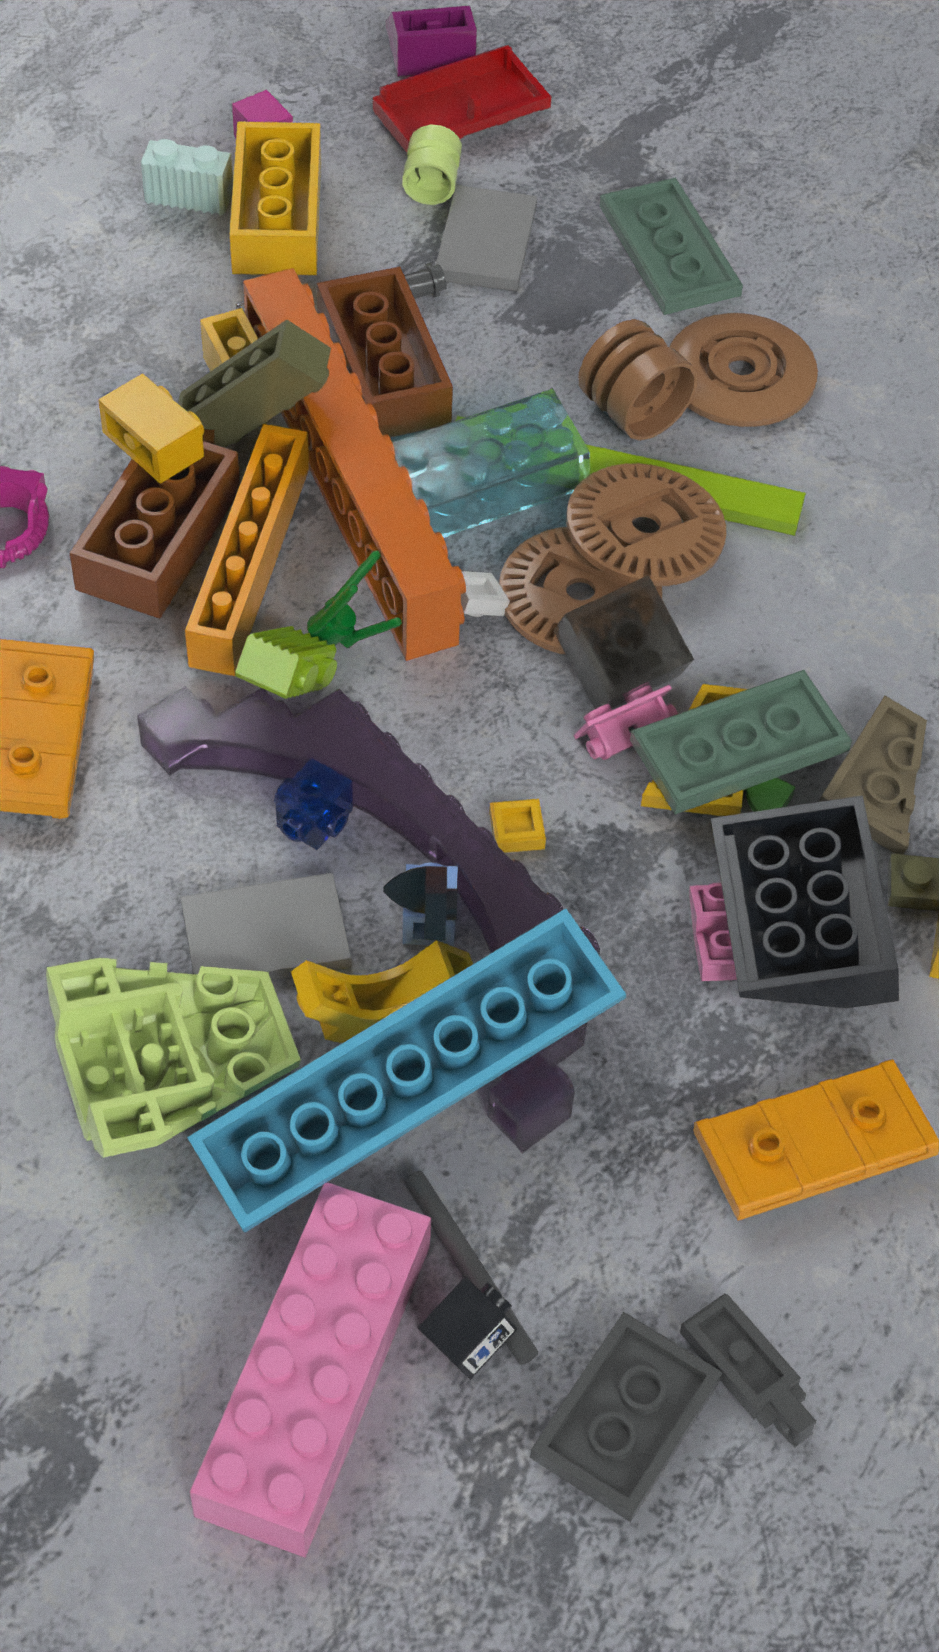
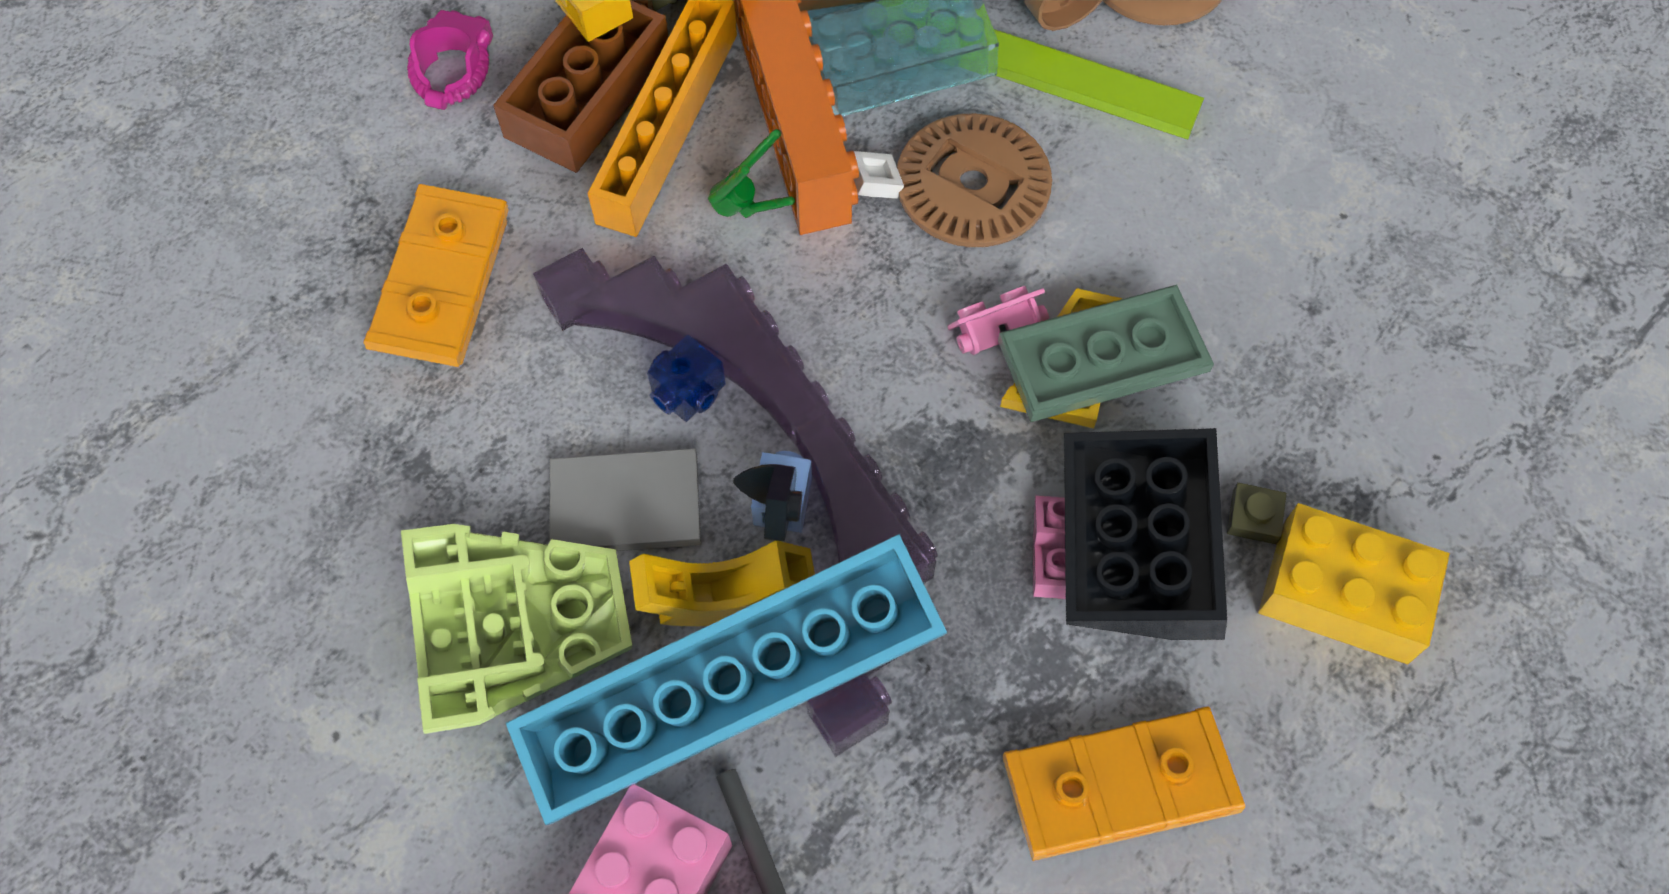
camera: 10 degrees right, 10 degrees up
lime brick [235,625,337,699] -> none
yellow tile [489,799,546,854] -> none
clear smoke brick [554,575,694,709] -> none
medium nougat piece [566,463,727,586] -> none
bright green tile [744,778,795,812] -> none
dark tan wing [818,696,927,855] -> none

